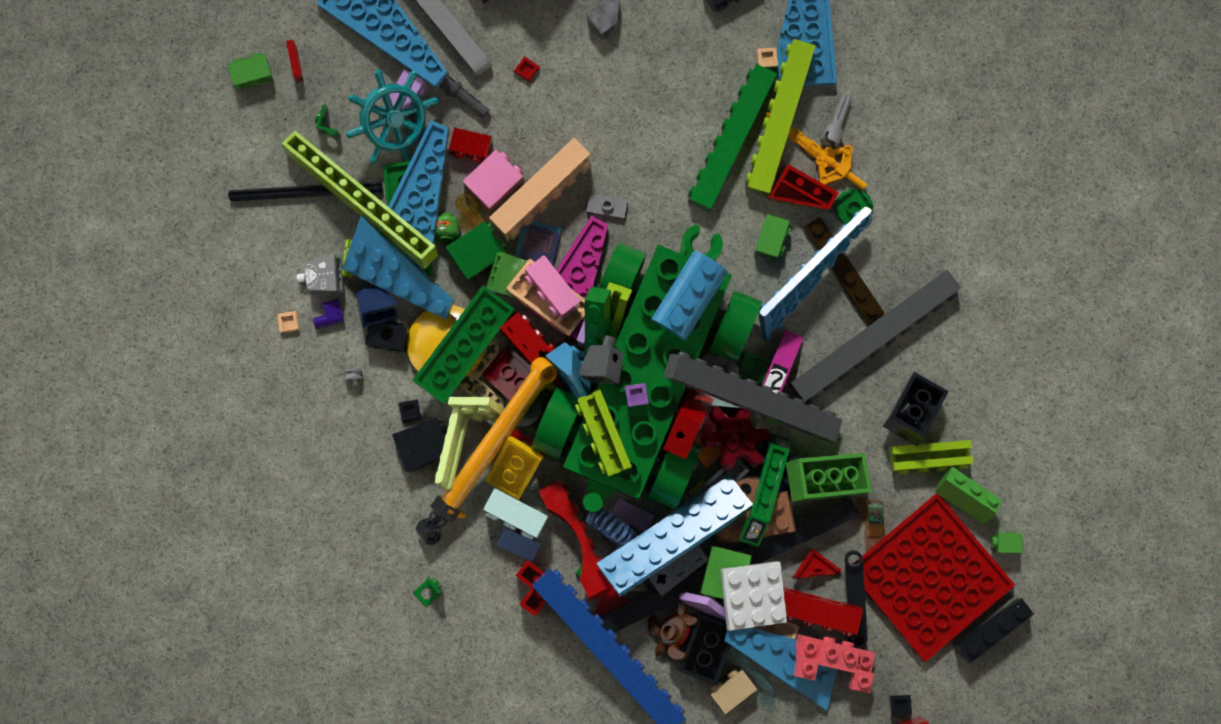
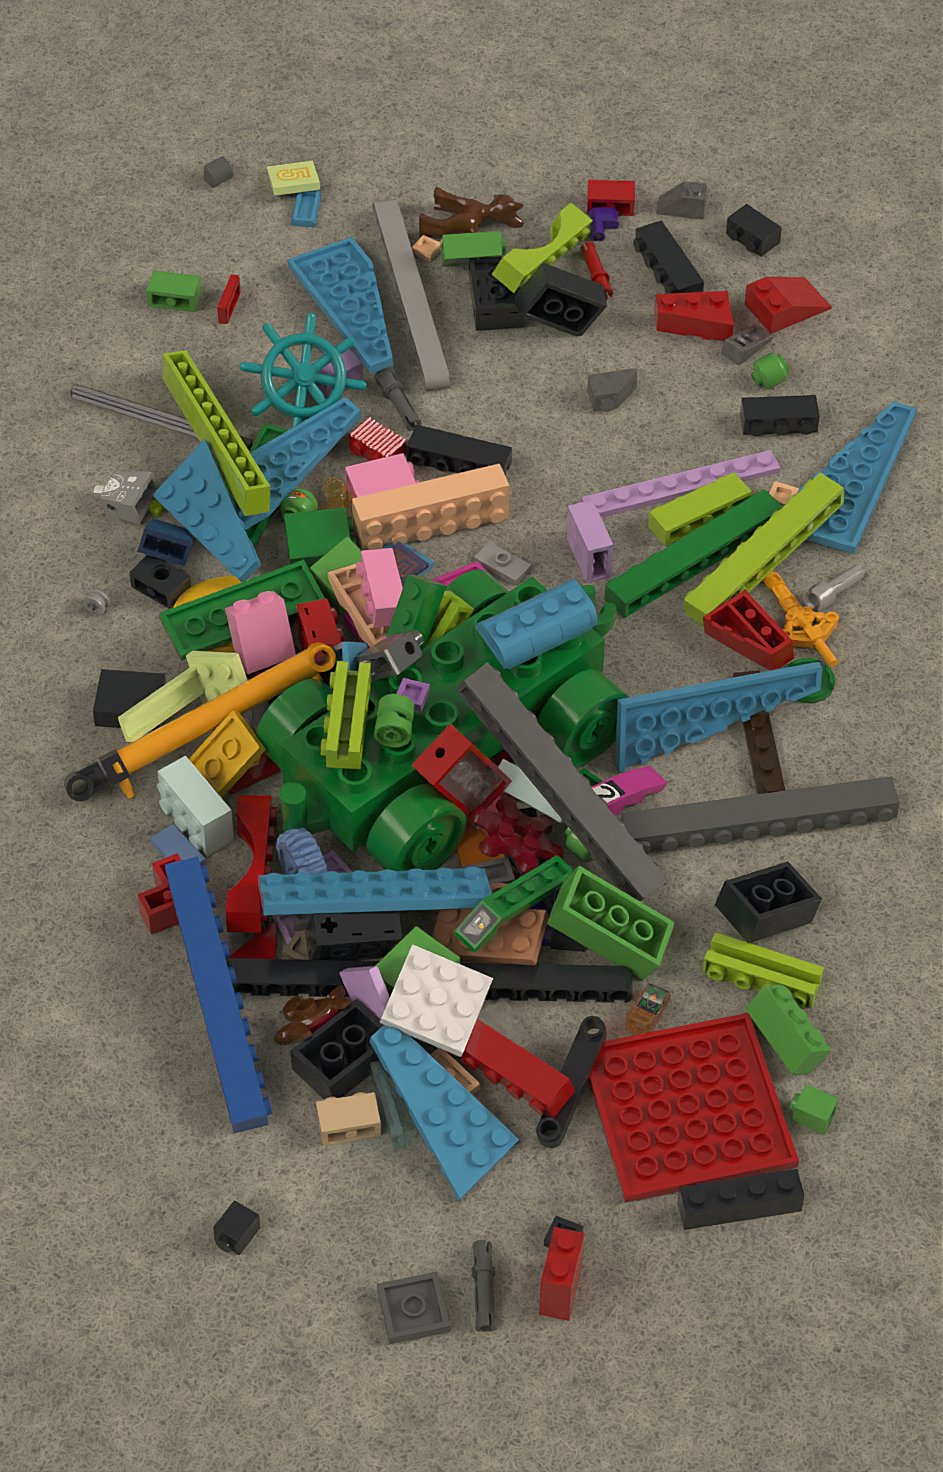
camera: 30 degrees right, 30 degrees down
light nougat tile [277,311,300,334] -> none
dark purple piece [313,297,345,329] -> none
green bracket [315,104,341,137] -> none
black tile [398,399,422,422] -> none
green bracket [413,577,443,606] -> none
red tile [513,56,540,83] -> none
bright green brick [754,214,791,261] -> none
red tile [792,548,842,579] -> none
coral bracket [793,634,875,693] -> none
none -> bright pink brick [225,591,296,674]
none -> bright green wheel [374,694,415,748]
none -> black brick [407,424,512,477]
none -> lavender brick [567,500,613,583]
none -> lavender plate [581,450,780,517]
none -> lime brick [648,472,752,547]

